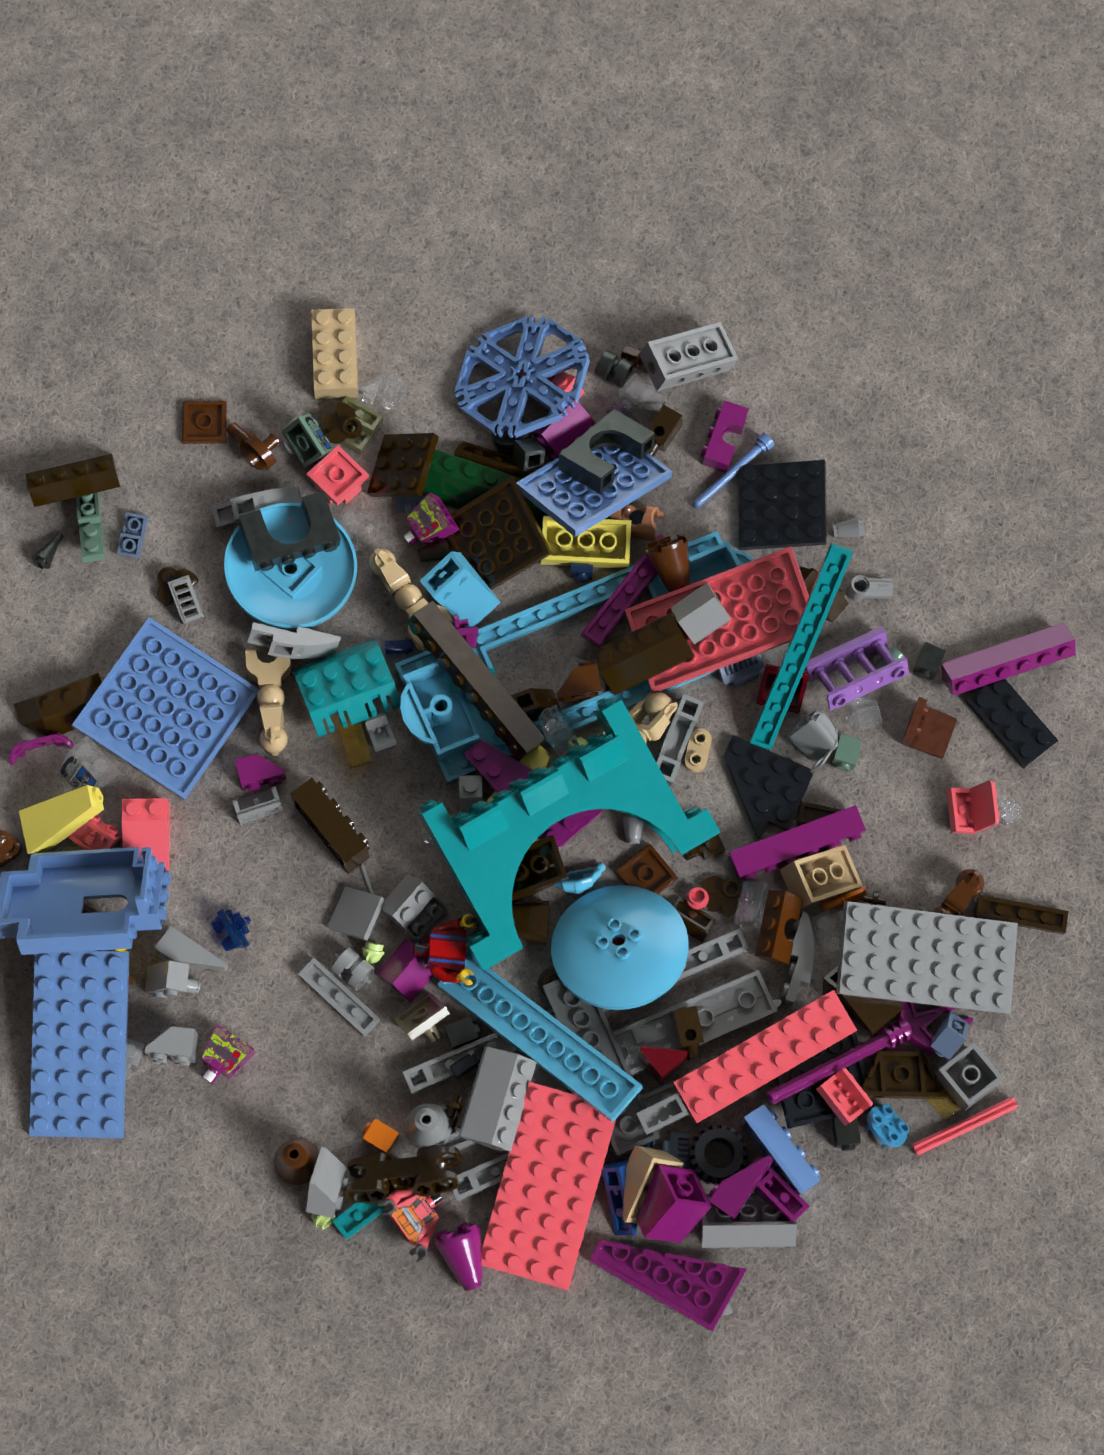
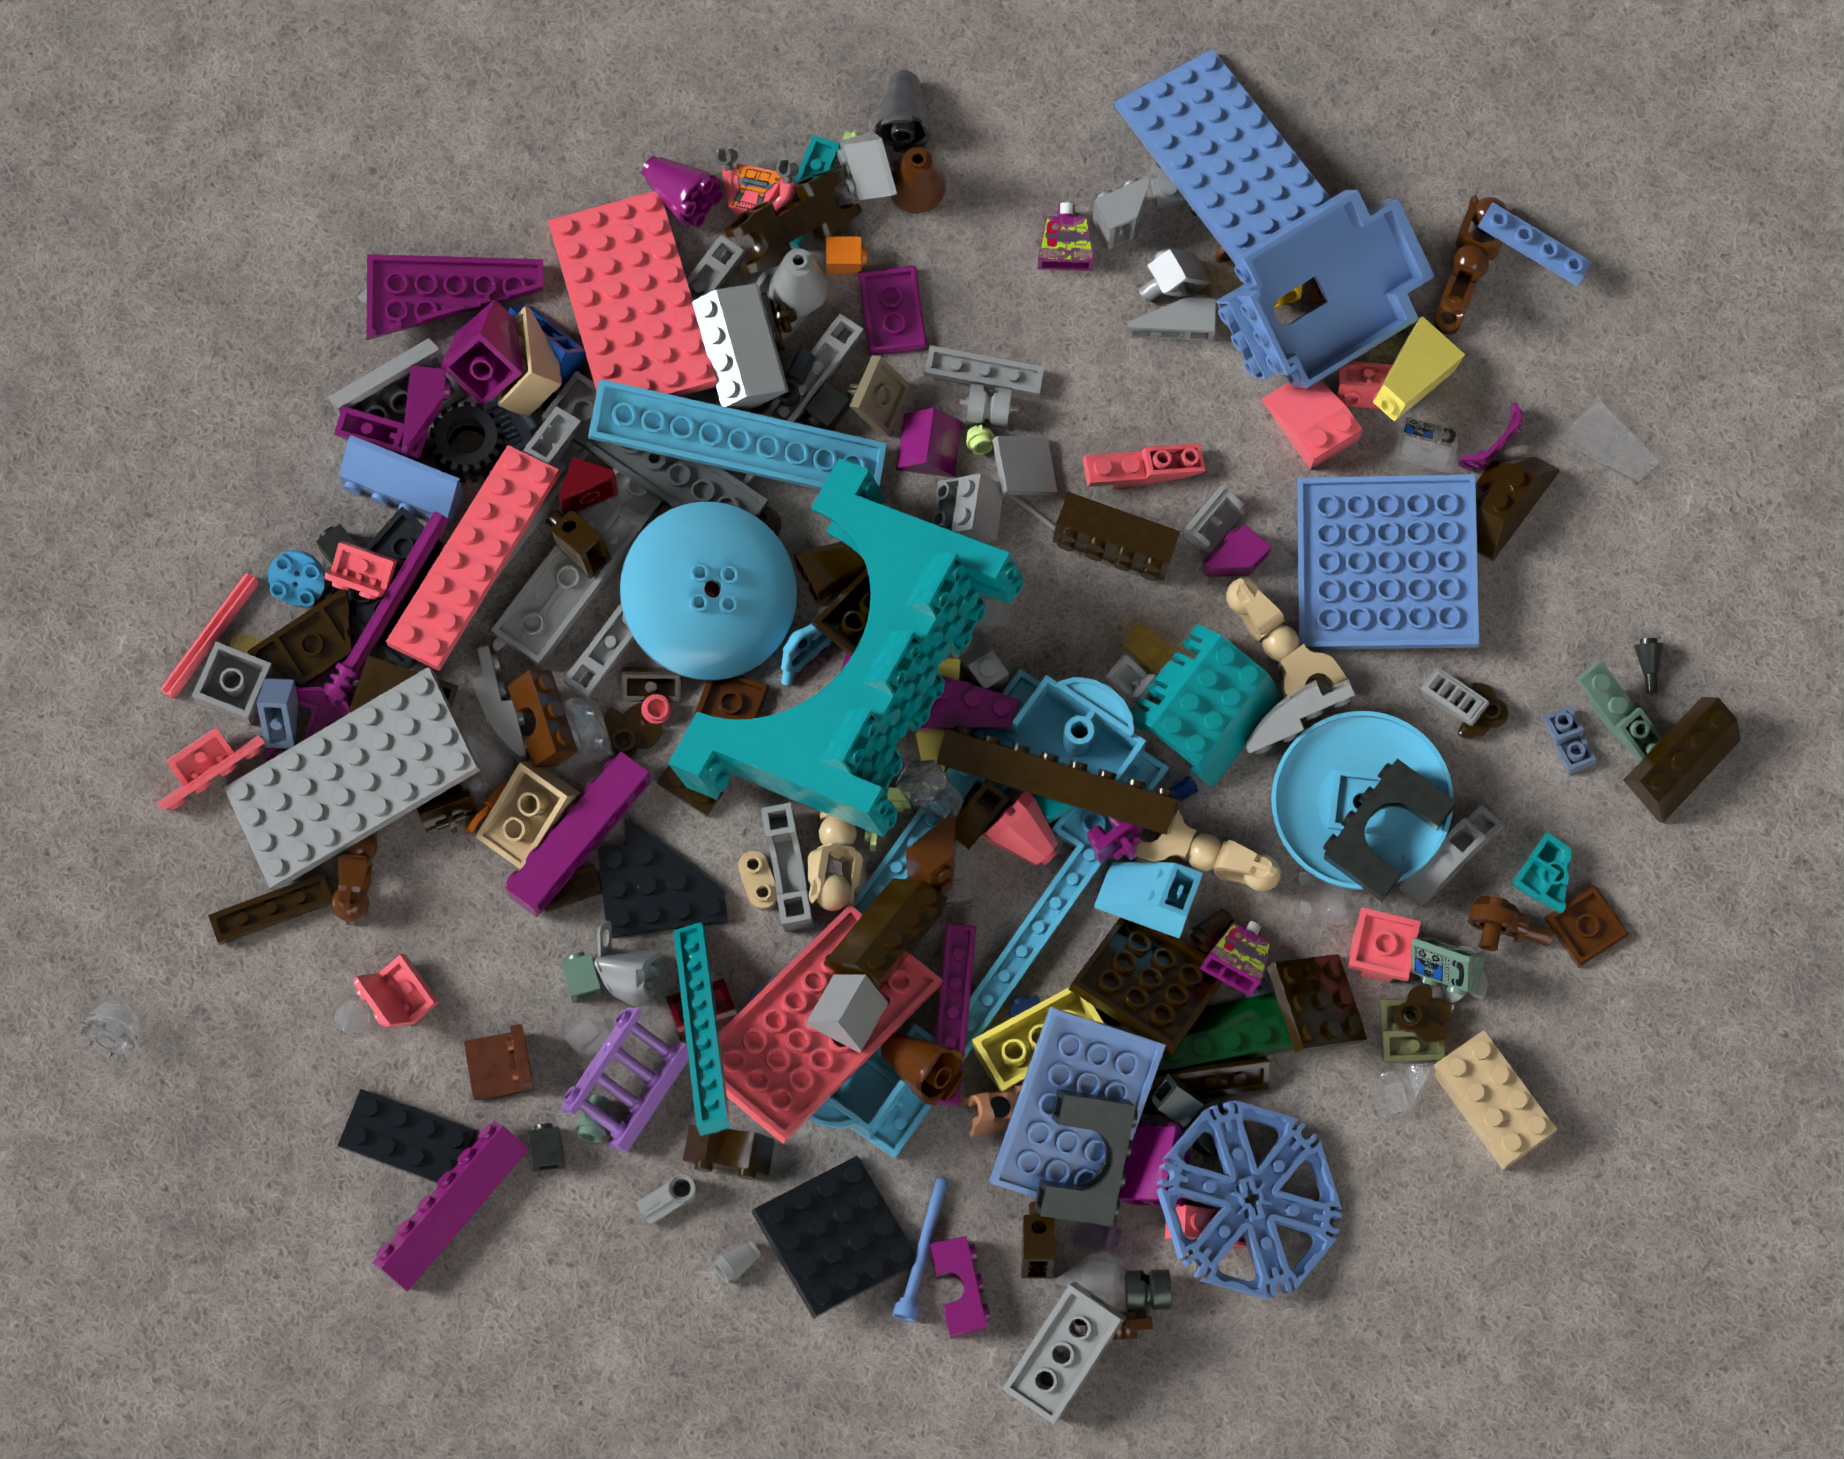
camera: 150 degrees right, 0 degrees up
clear blue hips [211,909,251,951] -> none
torso [412,914,477,986] -> none
none -> coral bracket [157,727,265,811]
none -> magenta tile [858,265,927,356]
none -> flat silver cone [874,70,932,153]
none -> coral cone [981,791,1058,866]
none -> coral slope [1083,443,1206,489]
none -> teal slope [1511,832,1572,914]

